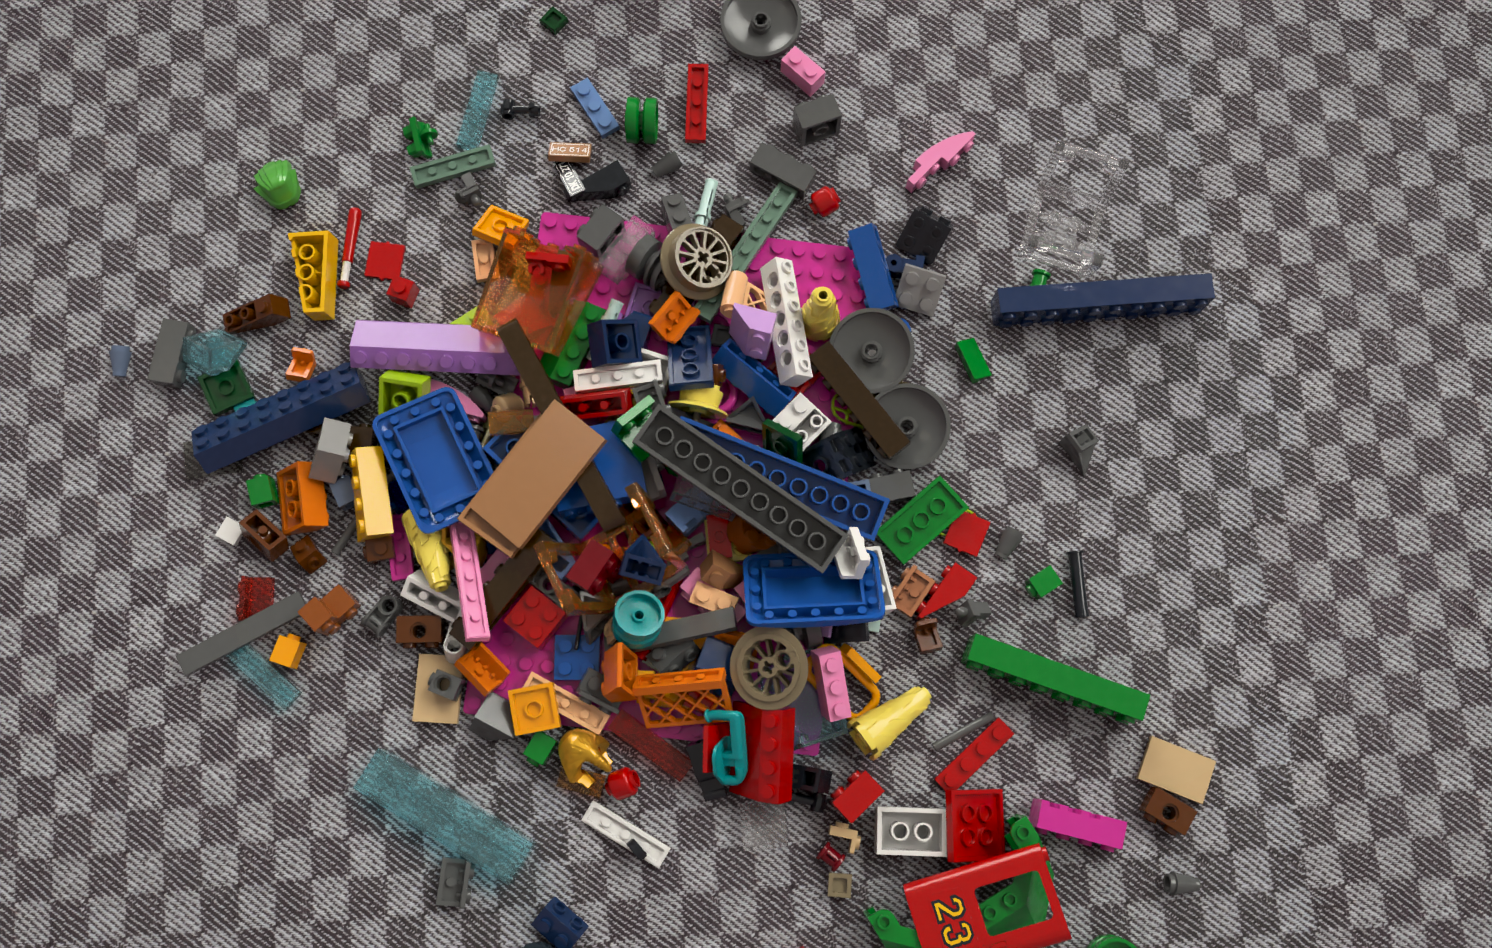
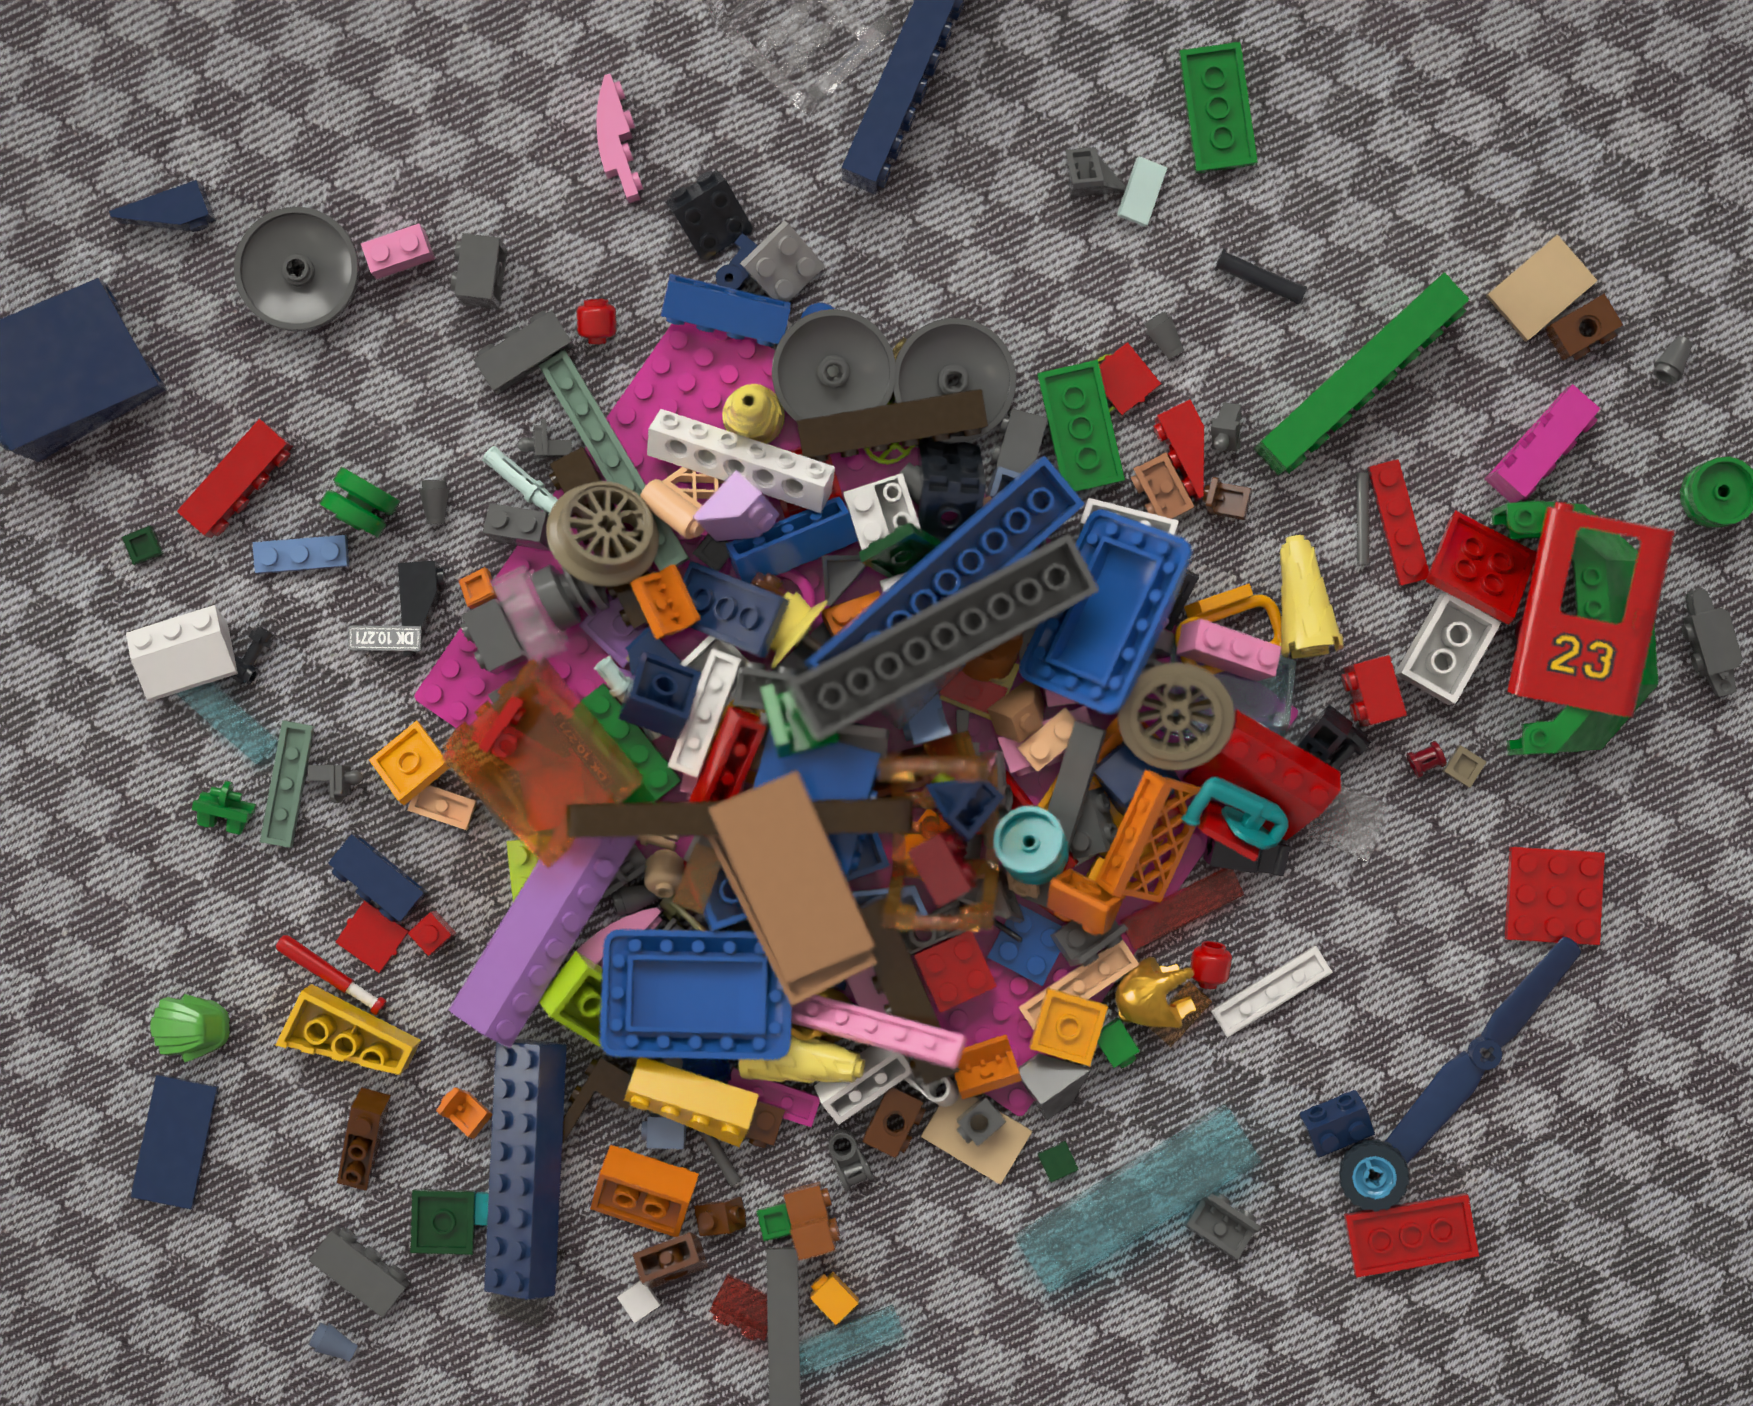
camera: 60 degrees left, 10 degrees up
clear light blue slope [183,329,247,376] -> none
green brick [246,474,280,510] -> none
light grey brick [308,418,353,484] -> none
medium nougat tile [548,142,592,163] -> none
black tile [626,838,647,861] -> none
red plate [685,63,709,144] -> none
tan bracket [828,821,861,854] -> none
white bracket [834,527,870,579] -> none
green slope [955,338,992,384] -> none
green brick [1025,565,1063,600] -> none
green bush [1029,269,1051,286] -> none
none -> white slope [126,605,238,702]
none -> dark blue tile [130,1074,219,1209]
none -> red brick [177,419,293,538]
none -> dark blue brick [328,834,428,922]
none -> orange tile [458,567,499,609]
none -> green tile [756,1203,792,1241]
none -> dark green tile [1037,1140,1079,1183]
none -> light aqua tile [1117,157,1167,226]
none -> green plate [1178,42,1258,174]

